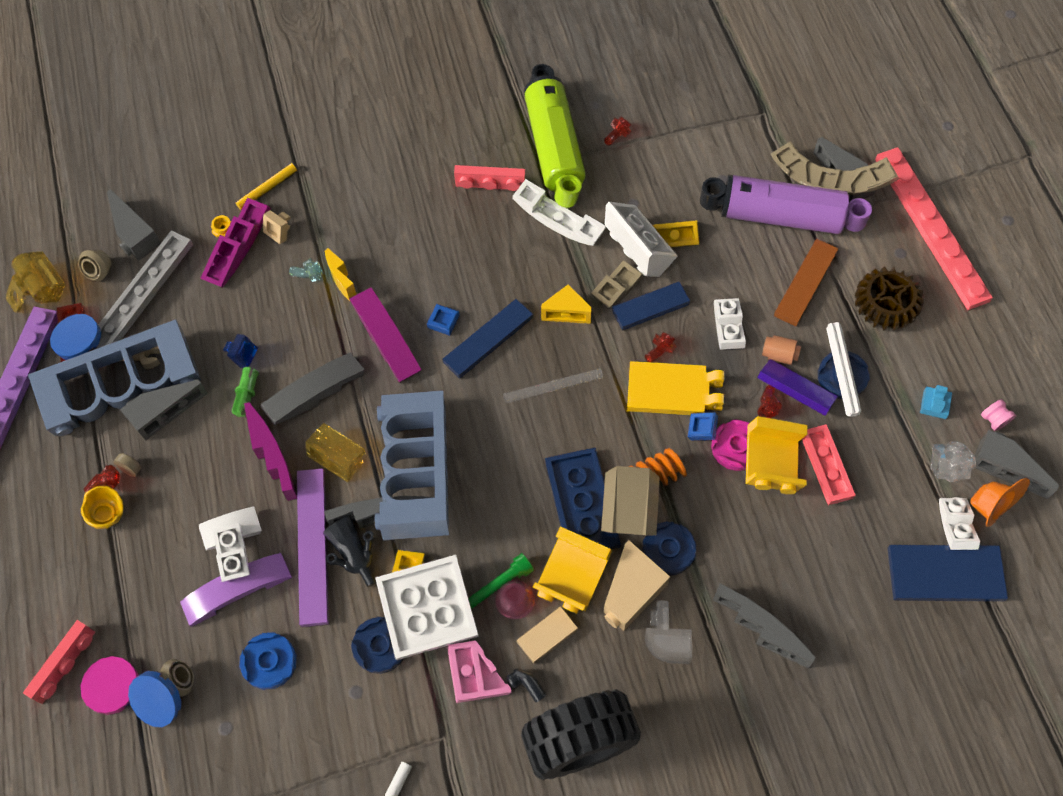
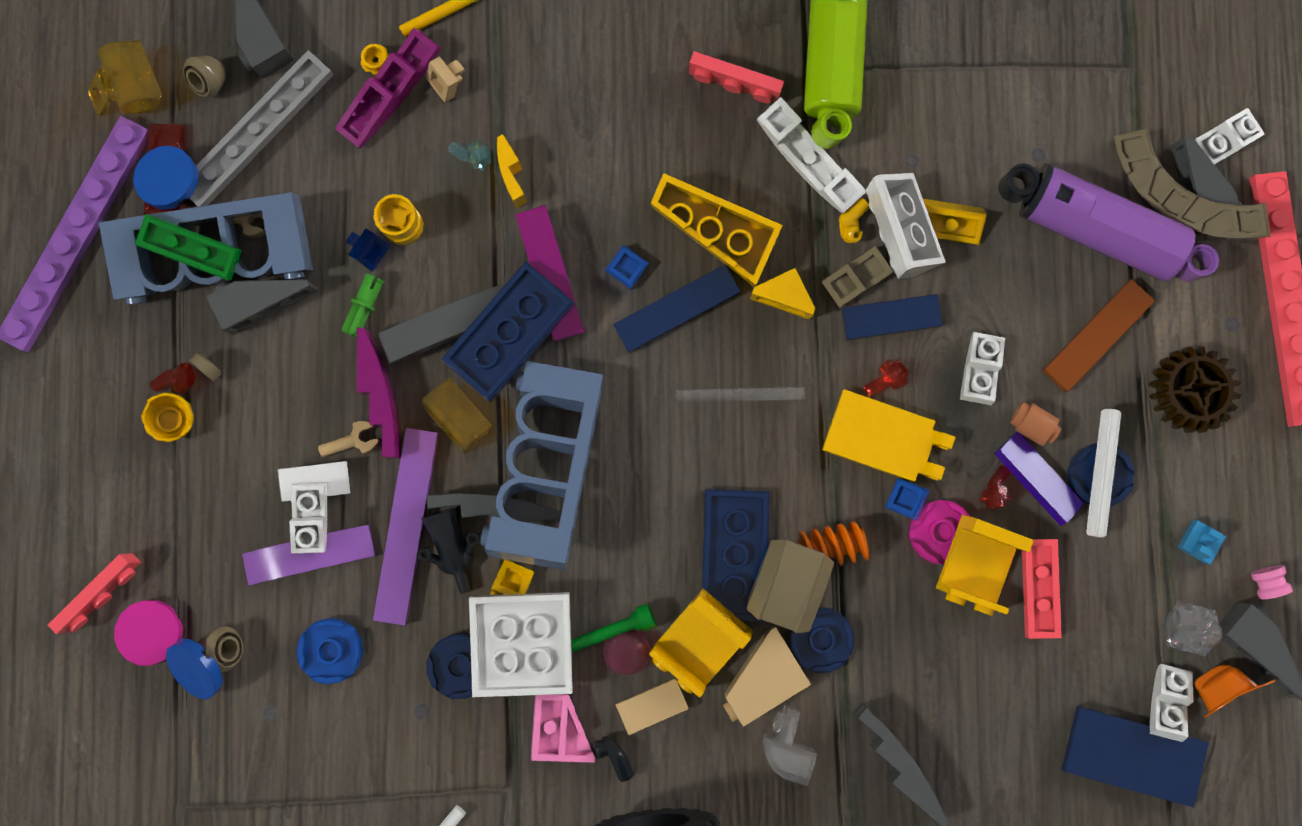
camera: 15 degrees right, 20 degrees up
clear red plate [604,116,632,145] -> none
none -> green tile [135,214,242,280]
none -> tan bar [318,421,381,457]
none -> yellow wheel [373,194,424,245]
none -> dark blue tile [441,261,575,402]
none -> yellow wedge [651,173,783,287]
none -> yellow arm [839,197,870,243]
none -> white slope [1194,108,1265,165]

